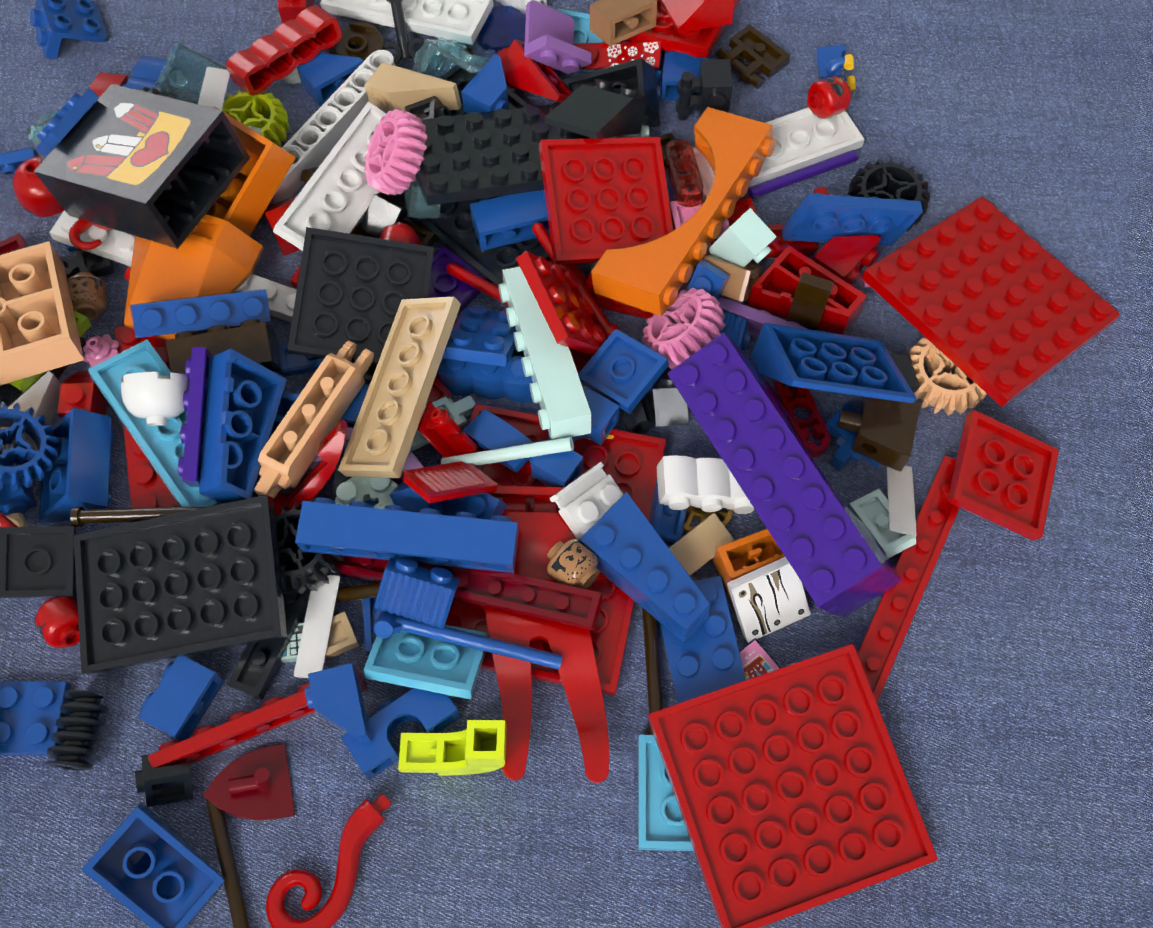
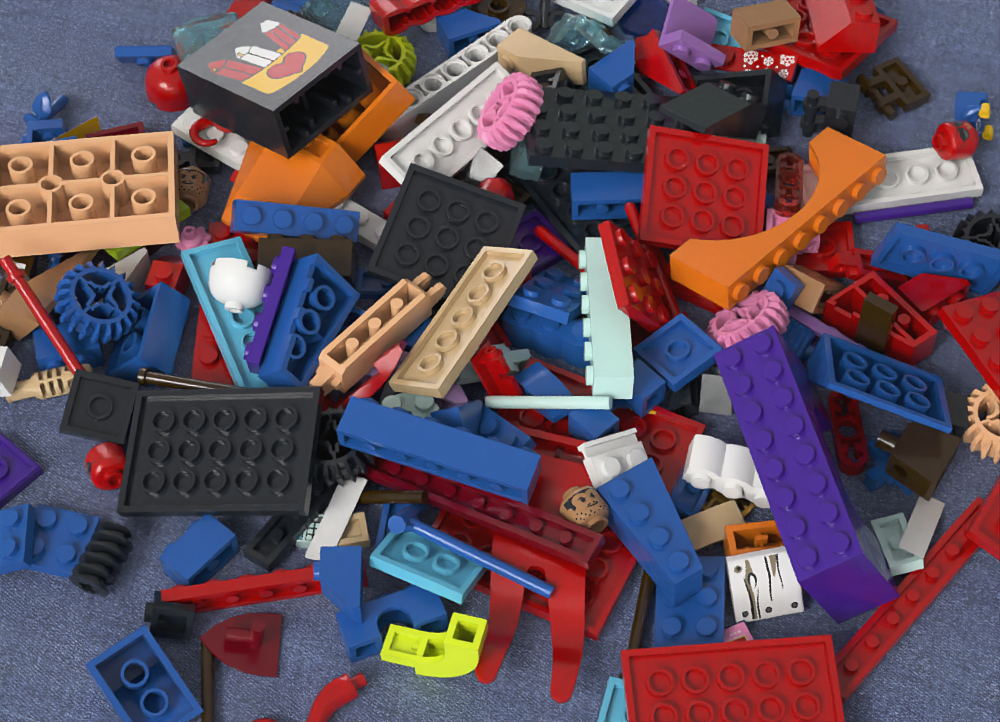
camera: 15 degrees right, 10 degrees down
blue plate [35,88,99,157] -> none
blue brick [374,557,459,629] -> none
red window [403,461,498,503] -> none
light aqua slope [707,208,777,267] -> none

